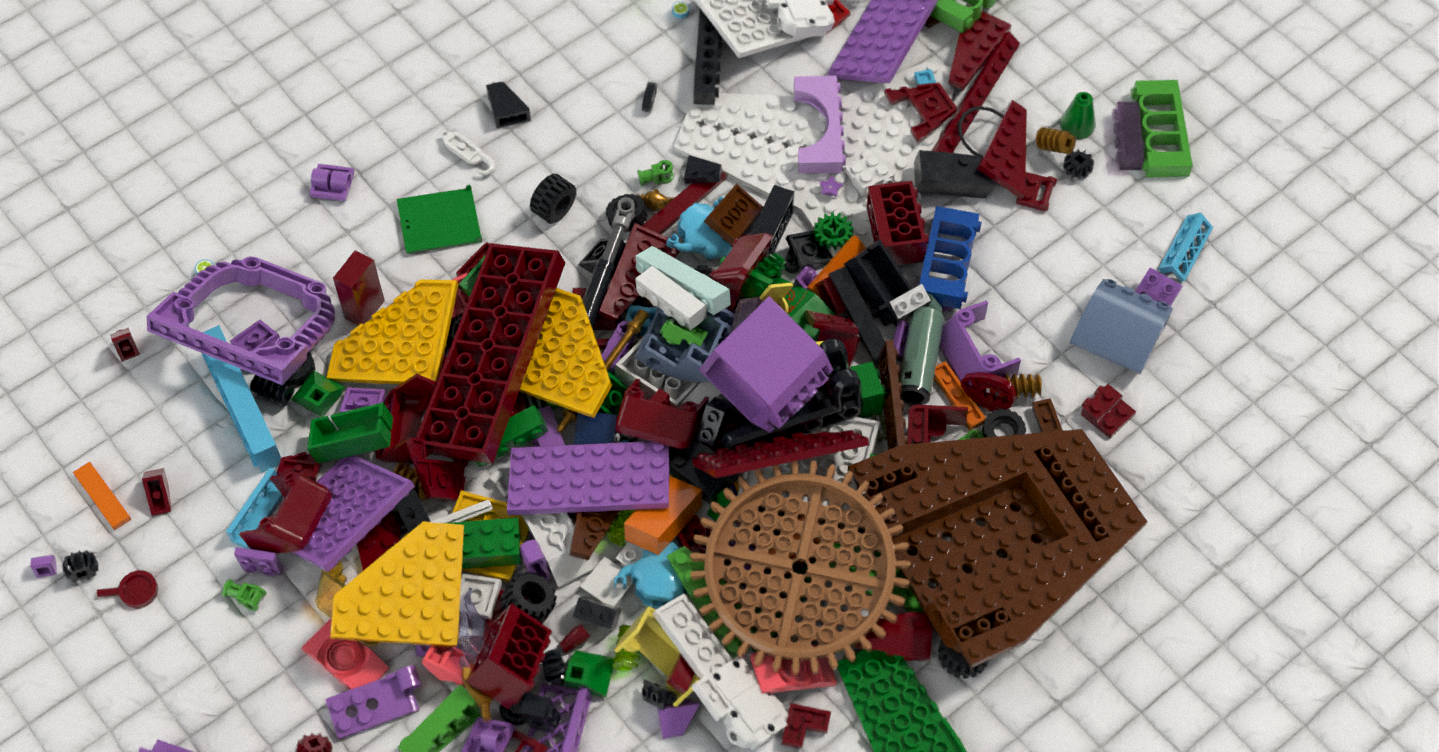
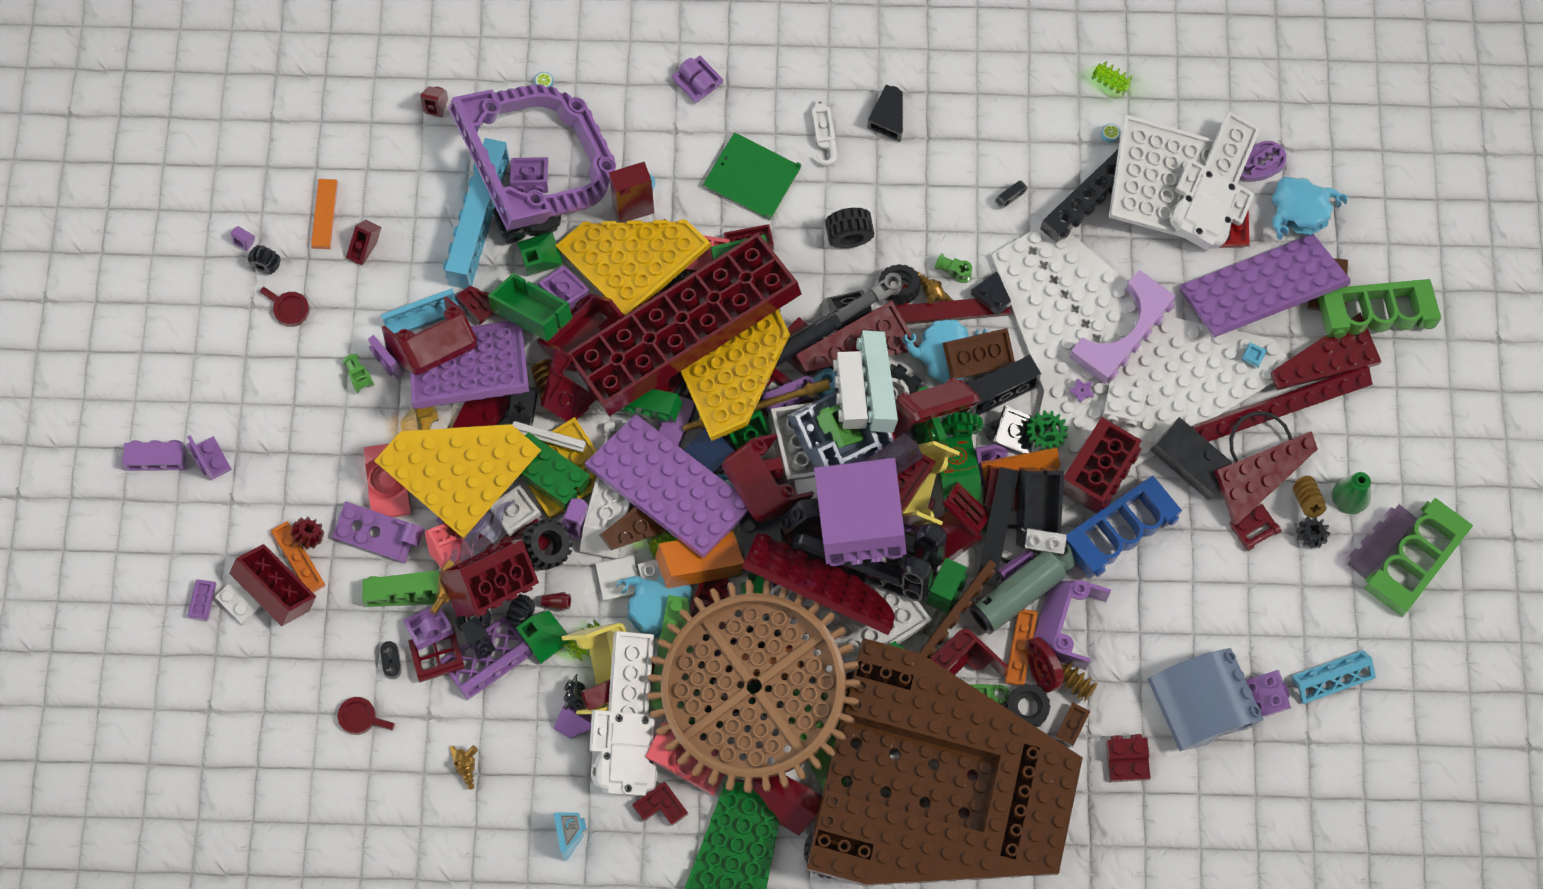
camera: 40 degrees right, 10 degrees up
black brick [573,596,622,630] -> none
dark red wing [884,82,957,143] -> none

